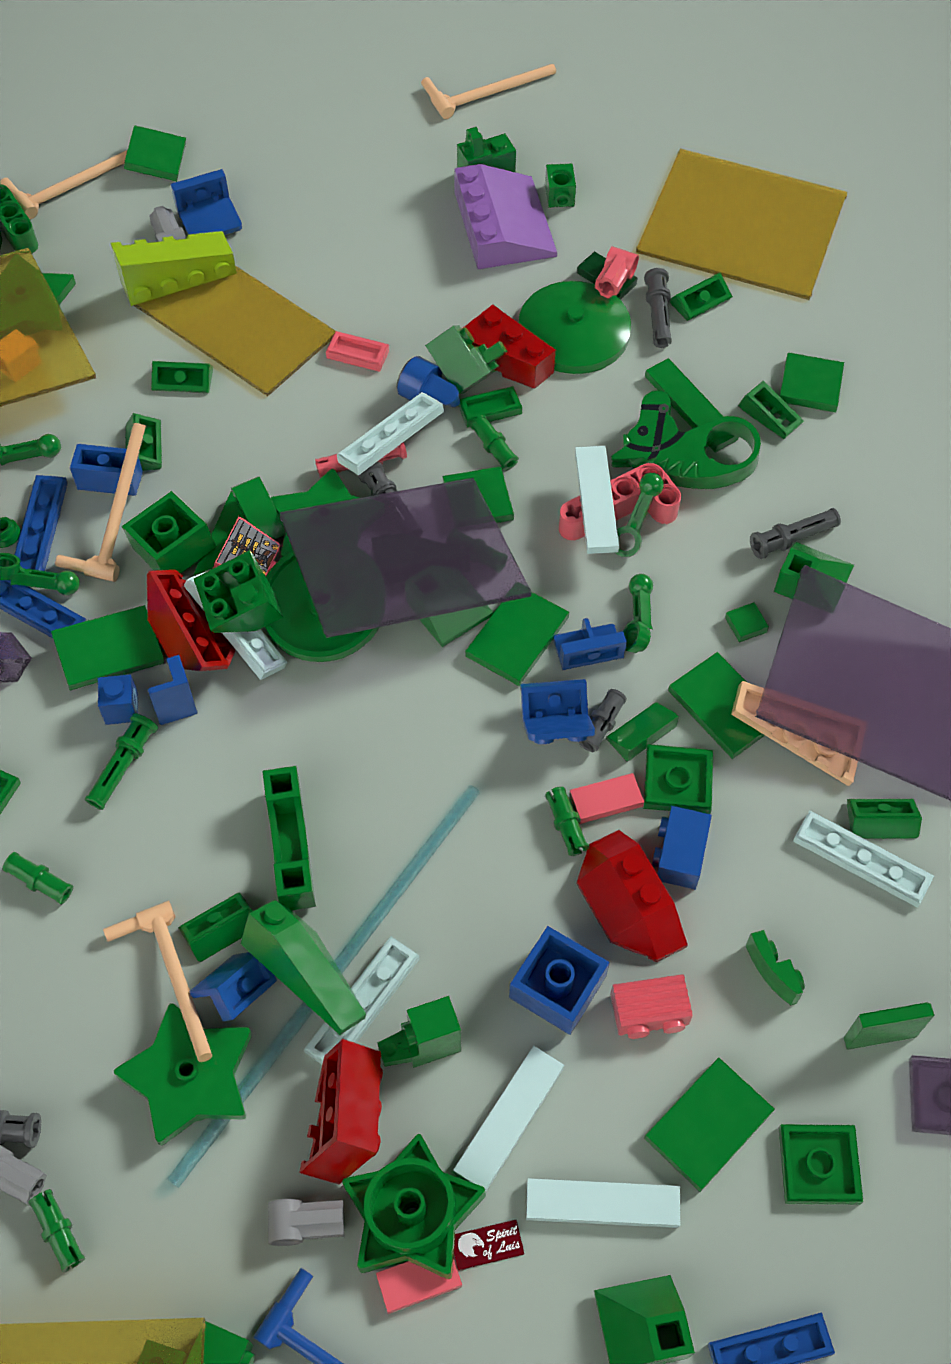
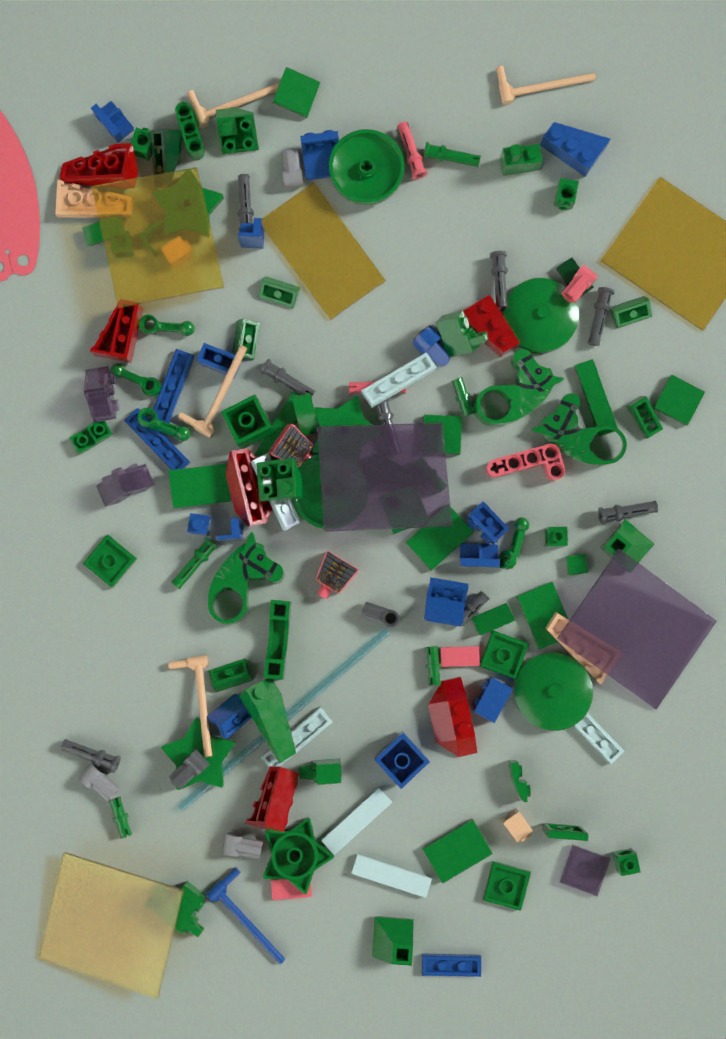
camera: 15 degrees right, 25 degrees up
green pin [2,852,73,905] -> none
lime wedge [110,231,237,306] -> none
coral tile [326,331,389,372] -> none
medium lavender slope [454,164,557,269] -> none
dark red sticker [454,1219,525,1270] -> none
green tile [458,386,523,428] -> none
light aqua tile [575,446,619,554] -> none
coral brick [610,974,693,1039] -> none
green piece [614,473,664,557] -> none
green slope [847,799,922,839] -> none
none -> dark grey piece [169,749,210,789]
none -> green animal [208,532,285,625]
none -> green slope [216,107,259,155]
none -> dark grey pin [237,174,254,232]
none -> blue panel [238,218,265,249]
none -> dark grey pin [260,359,316,398]
none -> torso [316,551,359,600]
none -> green dish [329,129,404,205]
none -> dark grey piece [361,602,400,627]
none -> coral pin [397,122,428,180]
none -> green pin [423,141,481,168]
none -> blue bracket [466,501,510,545]
none -> green animal [473,349,564,426]
none -> dark grey pin [490,251,508,310]
none -> light nougat brick [501,808,533,843]
none -> green dish [514,652,593,731]
none -> blue wedge [540,122,611,177]
none -> green brick [544,527,568,547]

